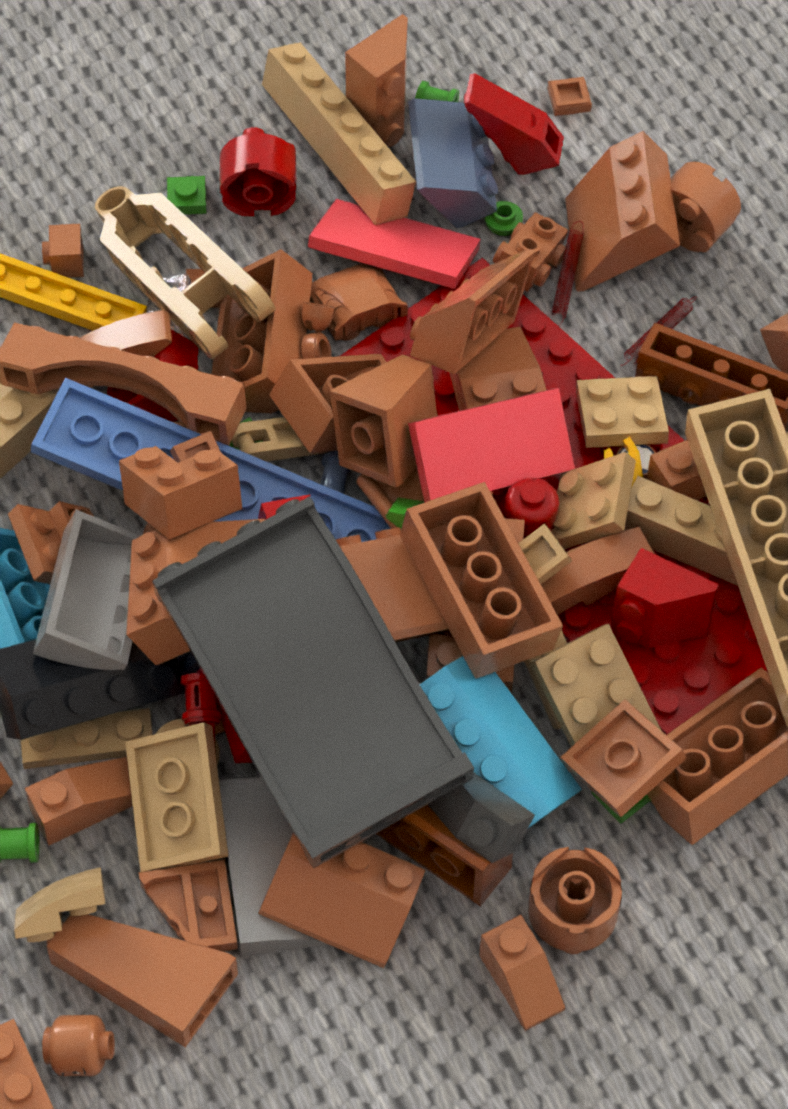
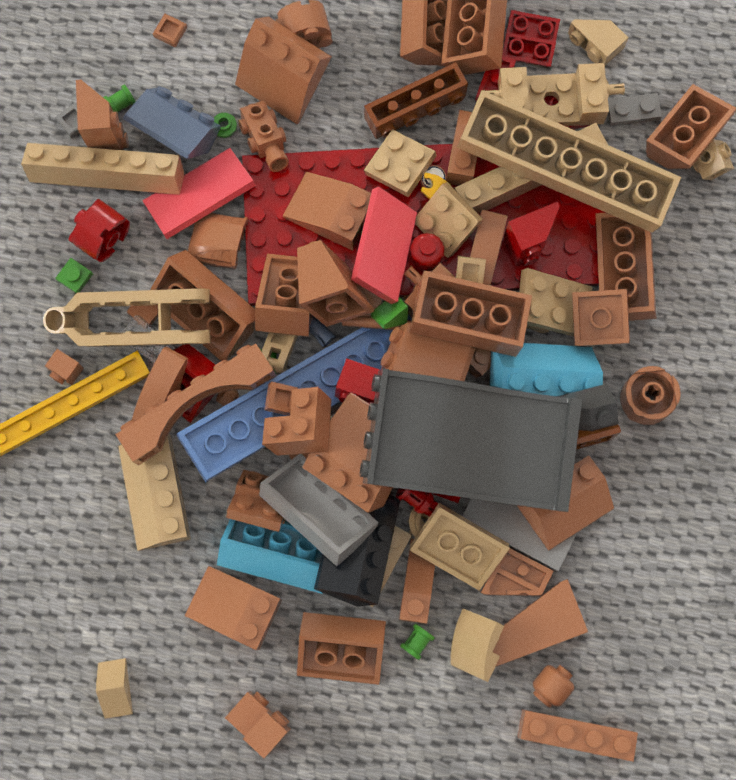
camera: 50 degrees left, 20 degrees up
nougat hinge [301,302,335,332] -> none
nougat tile [301,332,332,359] -> none
nougat slope [410,249,535,374] -> none
red slope [464,73,564,175] -> none
nougat slope [479,915,565,1031] -> none
red piece [551,221,584,326] -> none
red piece [621,296,697,366] -> none

